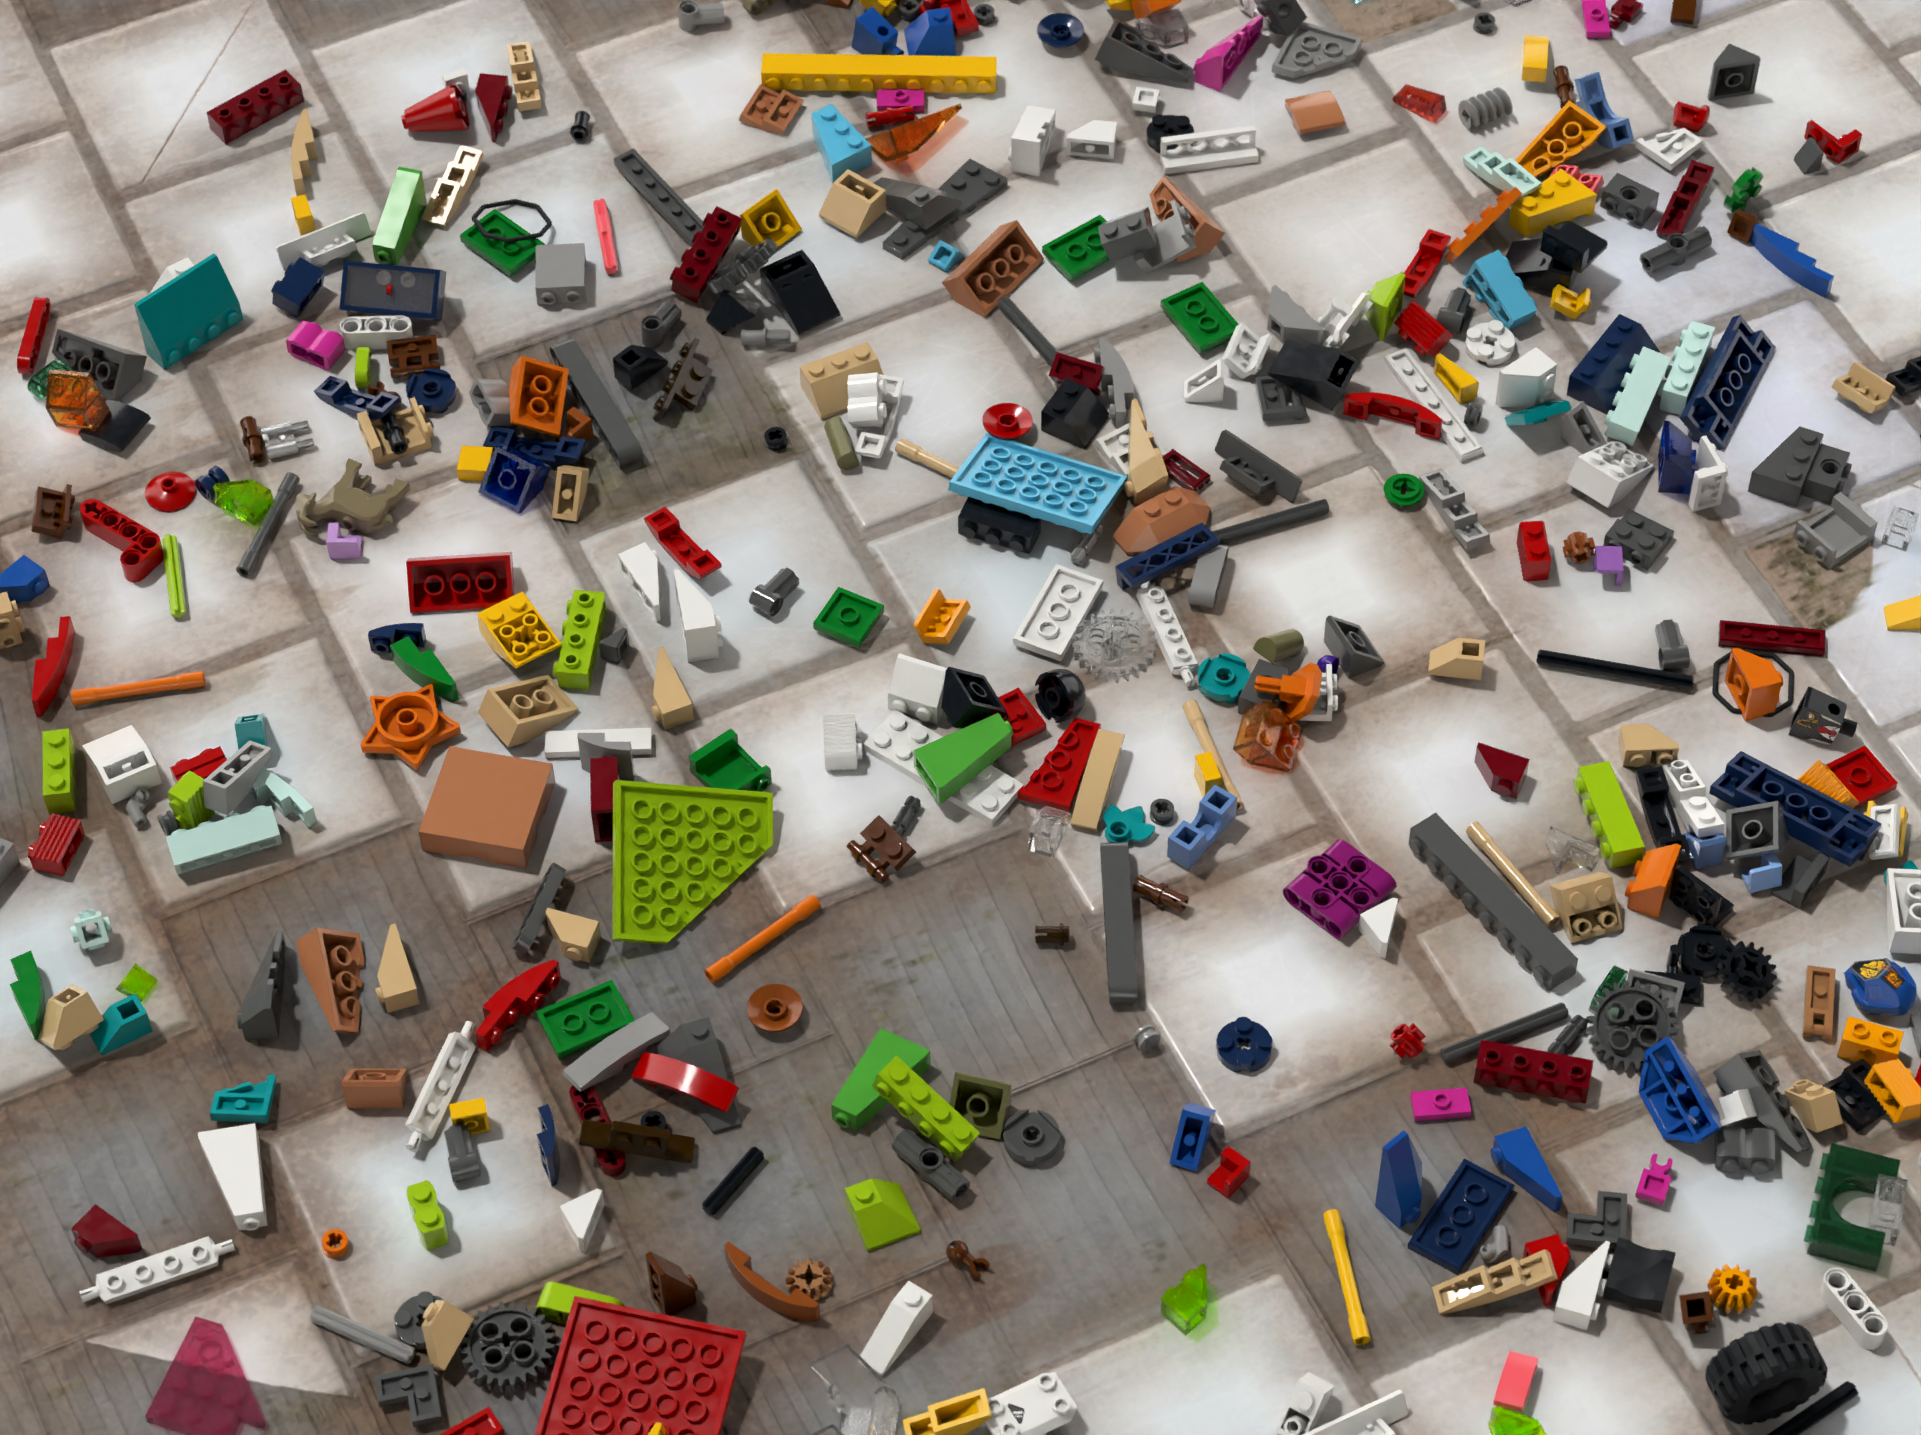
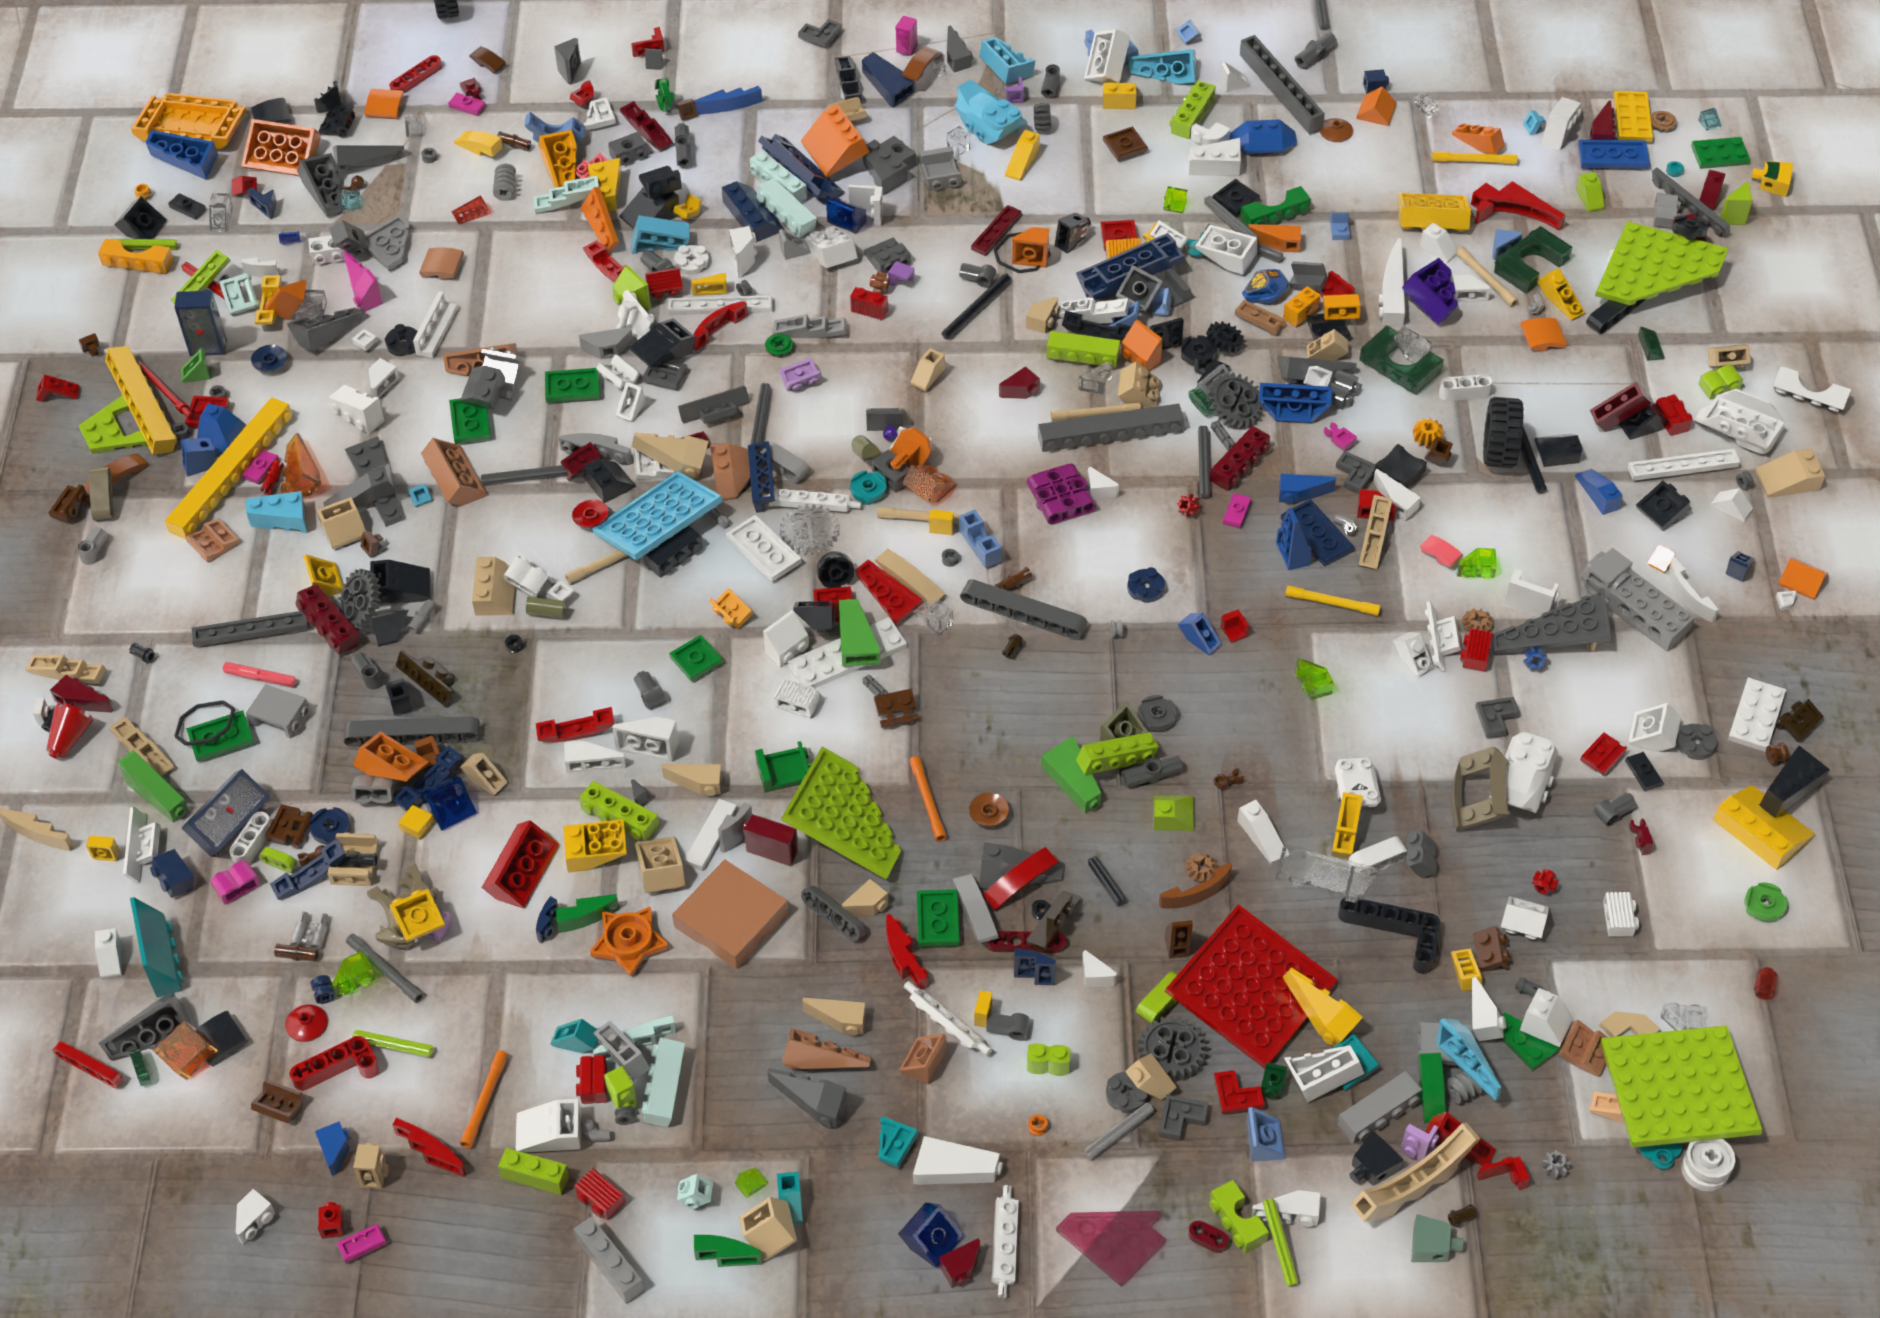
camera: 65 degrees left, 0 degrees up
teal plate [1103,804,1155,843] -> none
teal plate [1505,400,1571,426] -> none
none -> reddish brown tile [360,531,383,557]
none -> yellow plate [390,889,445,943]
none -> lavender bracket [778,358,821,390]
none -> orange slope [801,104,869,178]
none -> clear blue slope [898,1202,964,1268]

